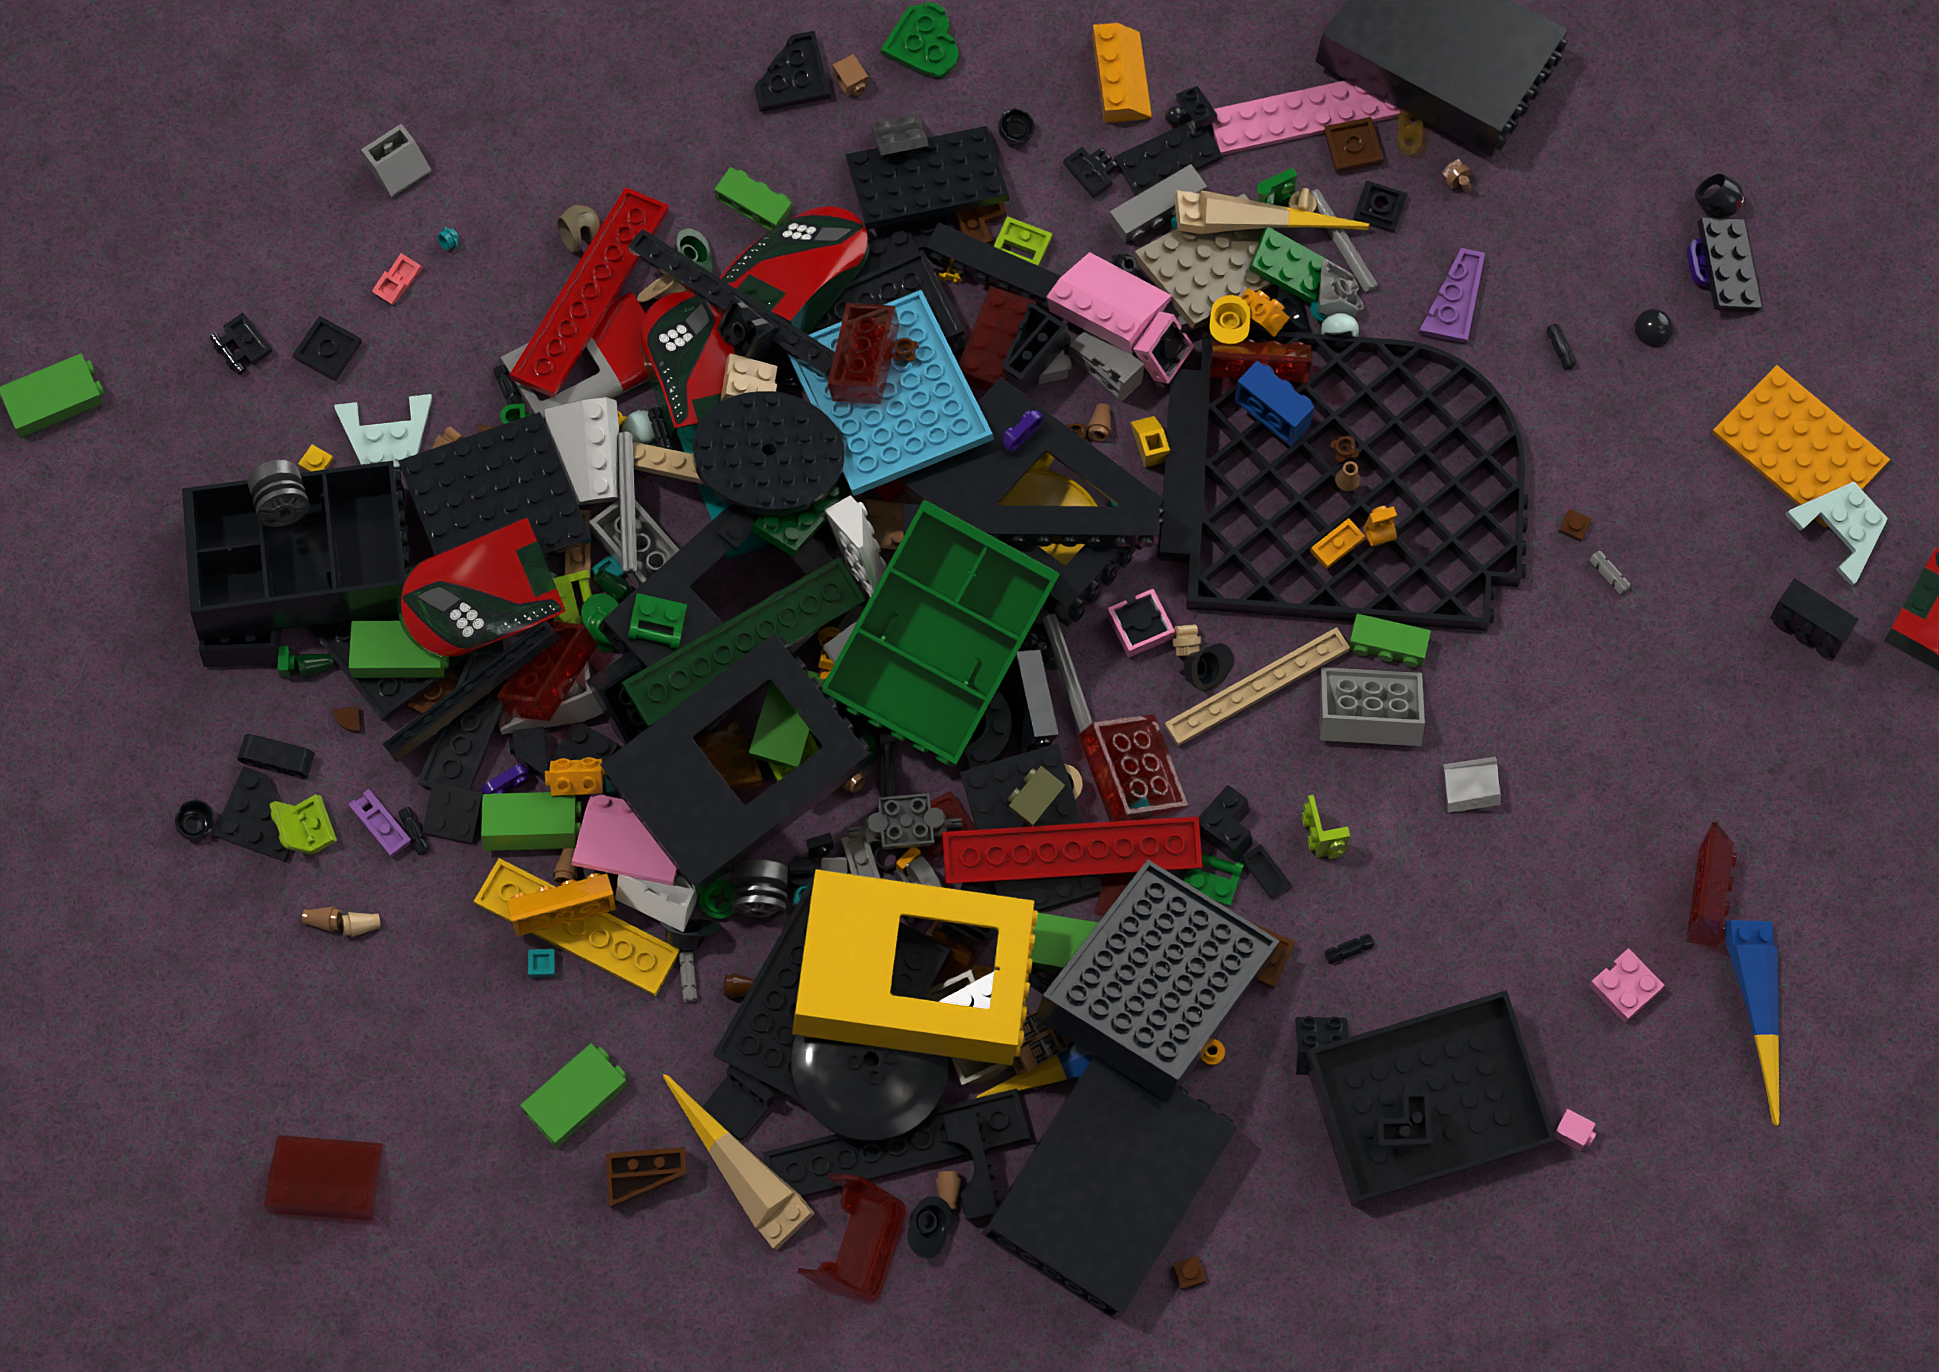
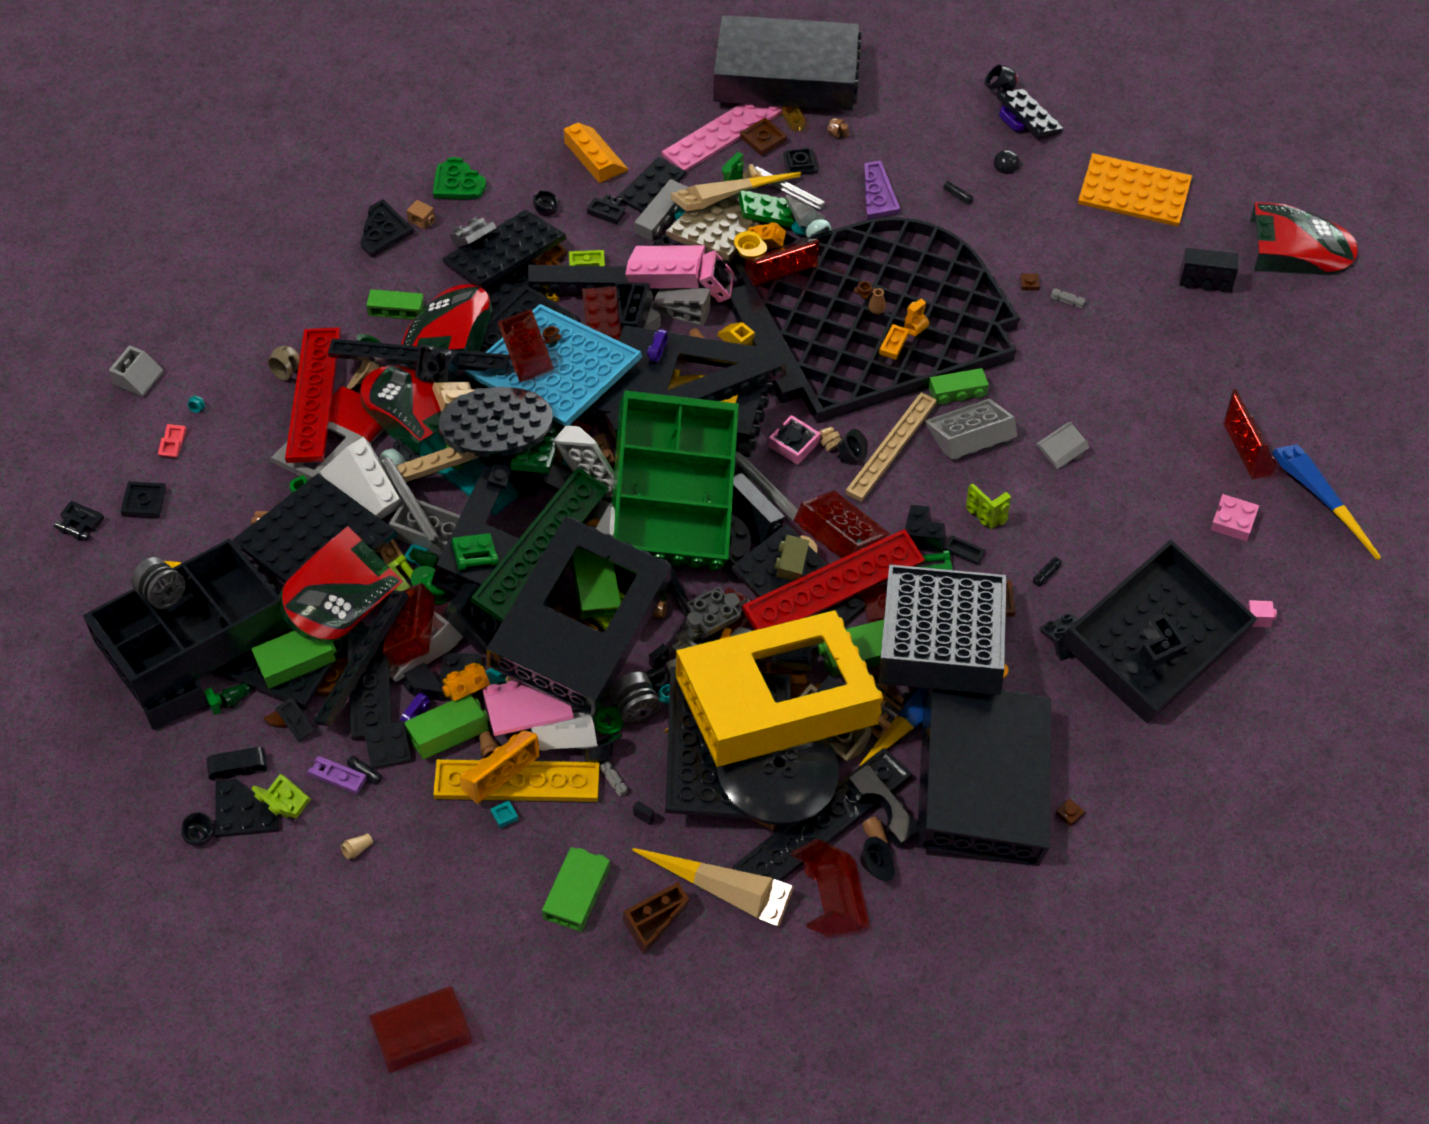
camera: 25 degrees left, 15 degrees down
medium nougat cone [302,906,342,932] -> none
light aqua wing [335,394,432,470] -> none
black axle [493,364,522,405] -> none
black bracket [703,1066,774,1140] -> none
reddish brown cone [723,973,755,998] -> none
black plate [1165,86,1218,129] -> none
blue brick [1234,361,1314,447] -> none
light aqua wing [1785,482,1888,586] -> none
none -> black plate [275,697,315,742]
none -> black tile [633,801,654,825]

